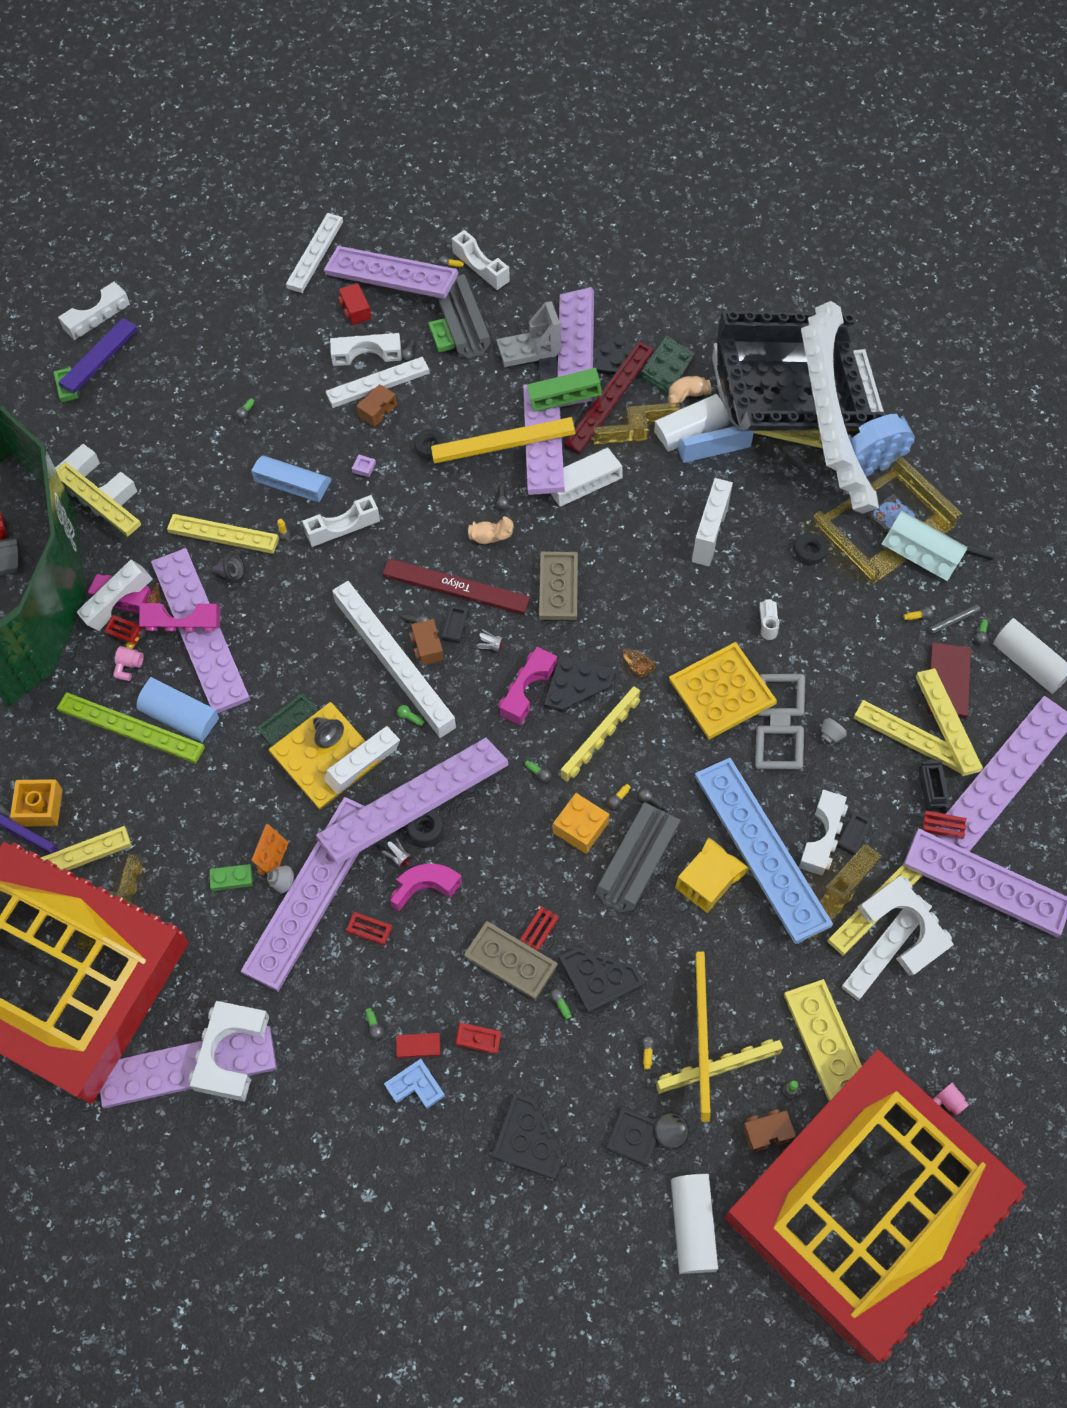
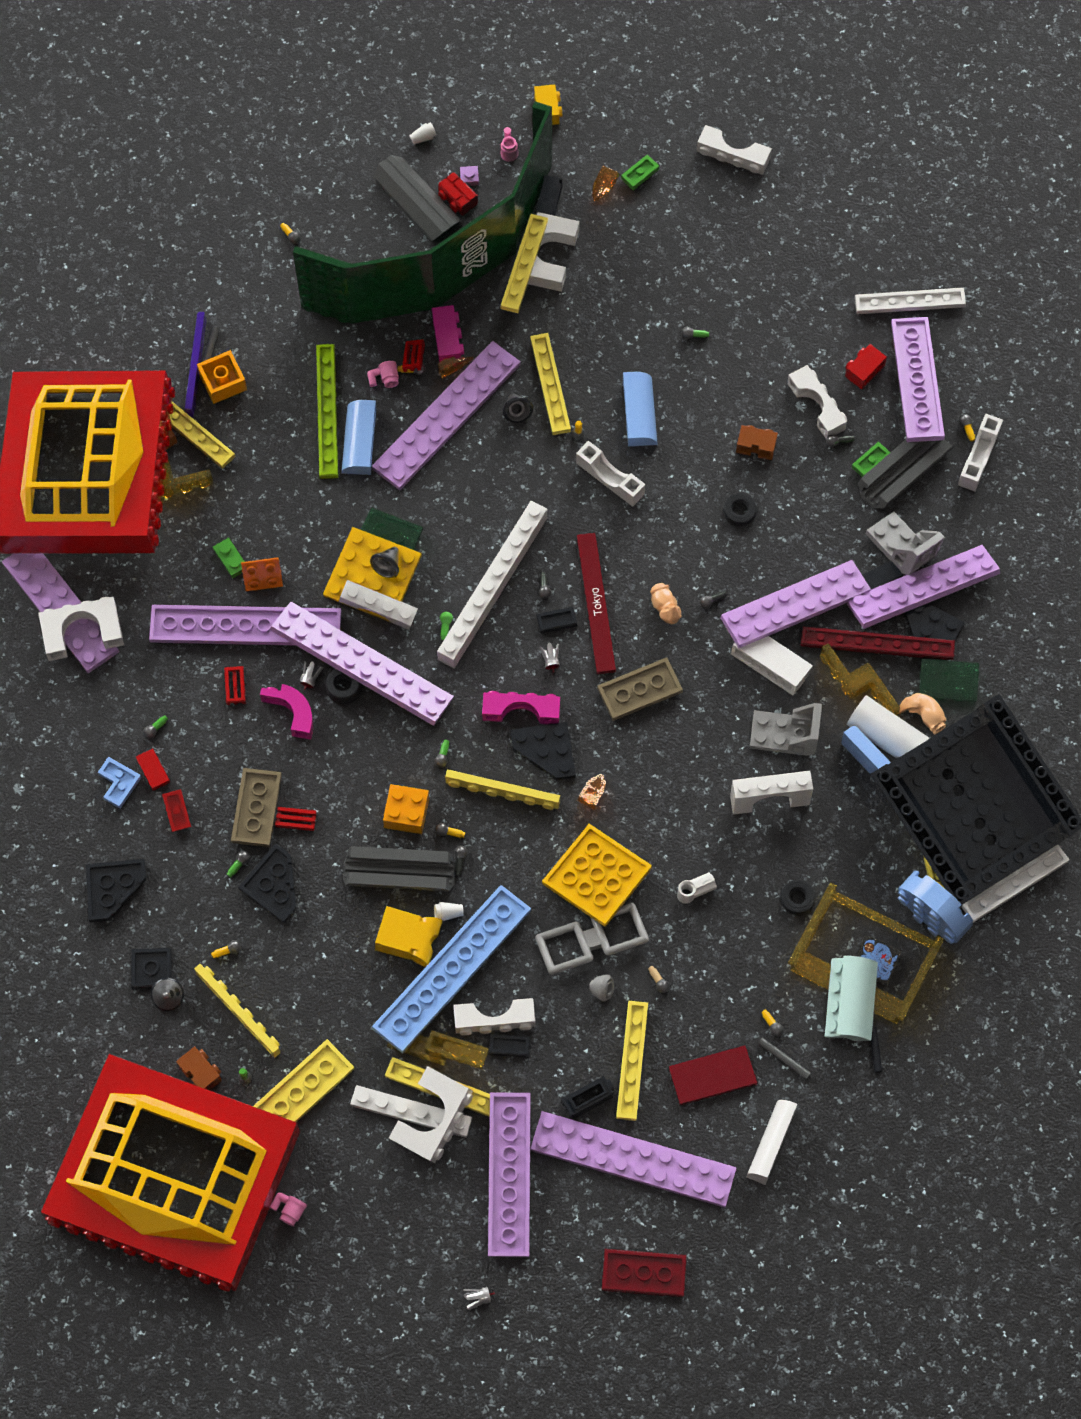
camera: 65 degrees right, 5 degrees up
dark purple tile [59,318,137,394] -> none
white arch [77,560,152,631] -> none
dark pink arch [139,603,220,631] -> none
light grey cone [267,865,294,893] -> none
white plate [326,357,429,408] -> none
lavender plate [352,455,376,477] -> none
dark orange brick [409,619,444,665] -> none
yellow tile [431,417,575,463] -> none
bright green brick [527,368,602,412] -> none
white brick [671,1174,718,1274] -> none
yellow tile [696,952,710,1122] -> none
white arch [801,301,879,514] -> none
light yellow plate [915,668,983,776] -> none
red tile [923,811,967,839] -> none
flat silver piece [974,619,988,645] -> none
none -> white cone [434,902,463,921]
none -> clear orange plate [592,166,620,201]
none -> piece [648,966,670,993]
none -> light grey bracket [749,703,822,756]

